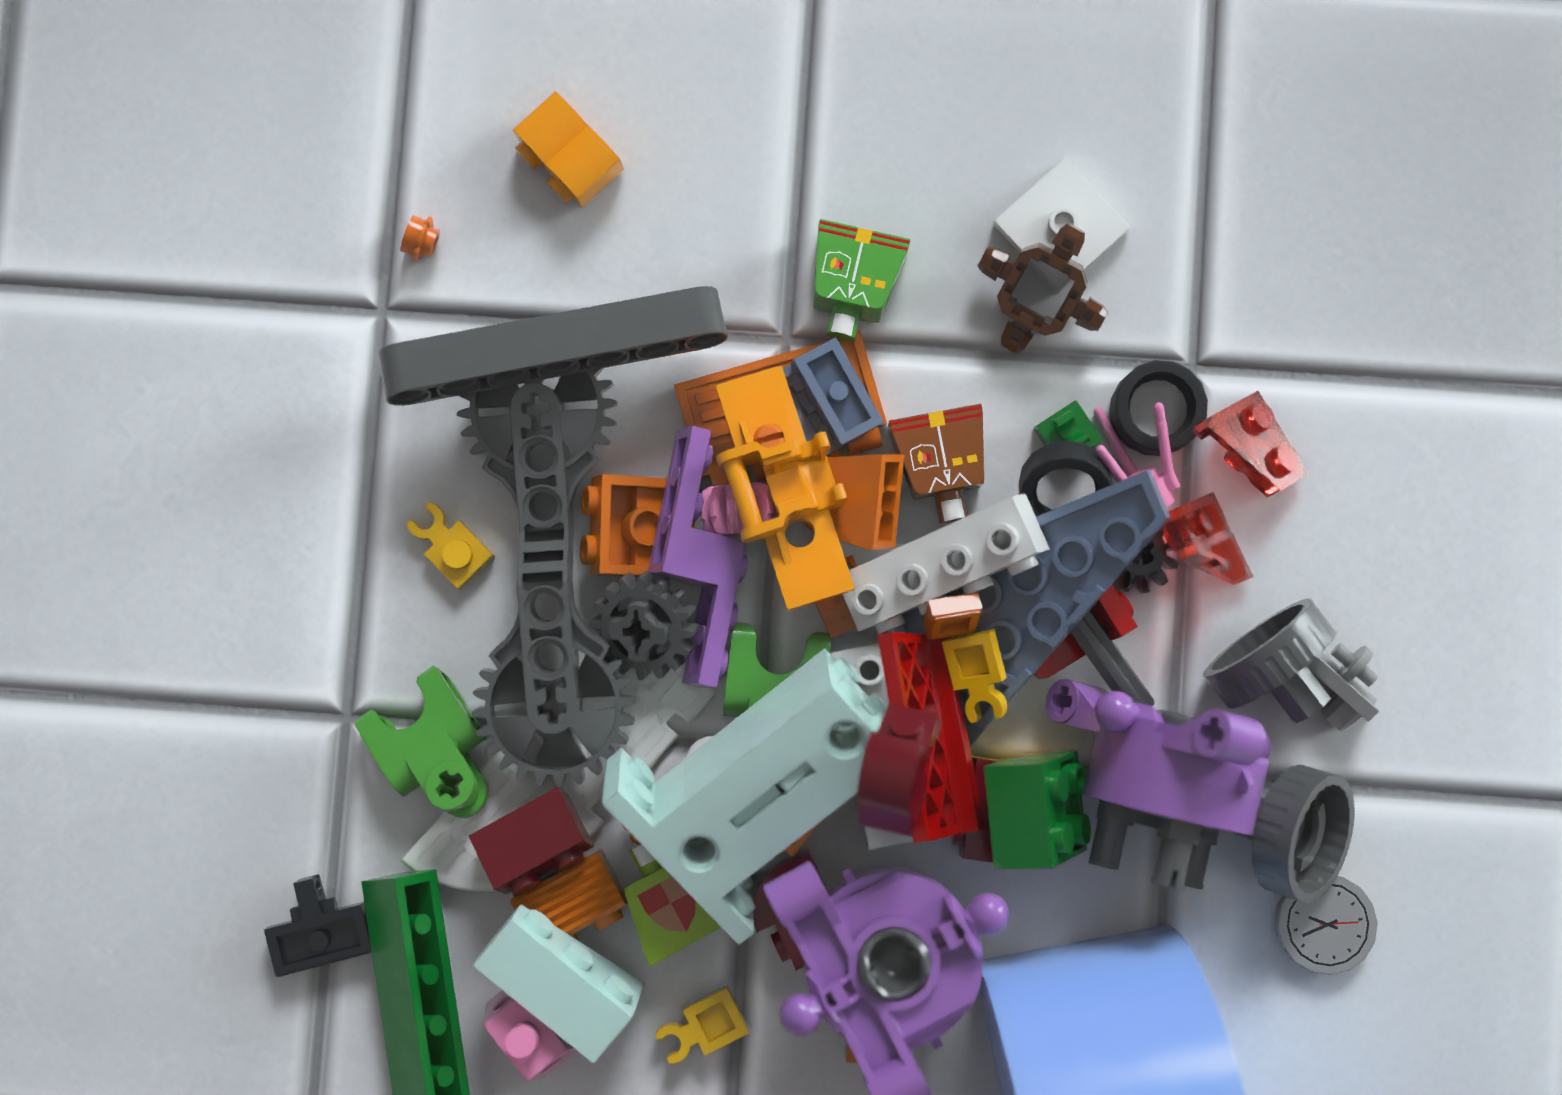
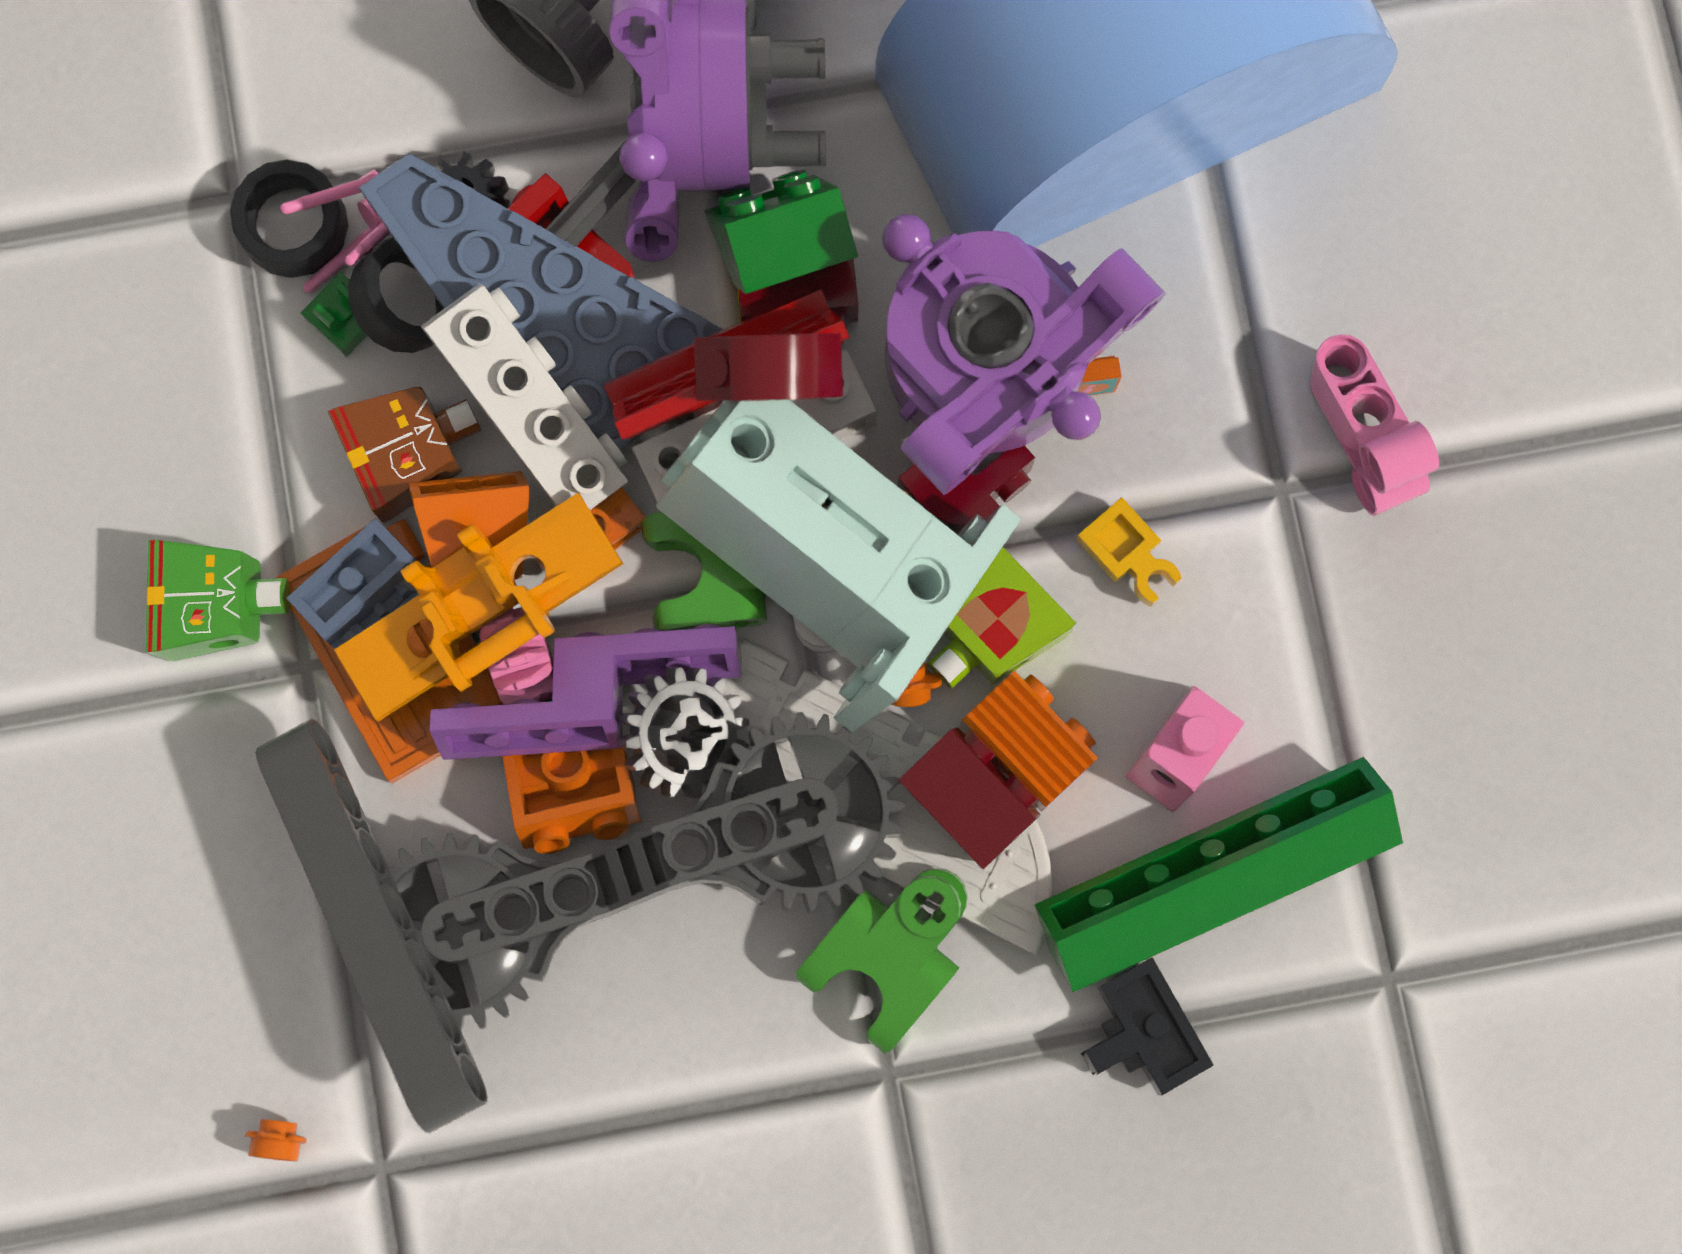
camera: 110 degrees left, 5 degrees down
yellow plate [406,502,495,590] -> none
light aqua wedge [473,904,645,1064] -> none
light orange brick [513,91,624,208] -> none
orange tile [923,593,982,640] -> none
yellow plate [942,629,1007,723] -> none
reddish brown piece [977,223,1108,354] -> none
white plate [993,157,1131,294] -> none
clear red wing [1163,492,1253,585] -> none
clear red wing [1191,391,1308,498] -> none

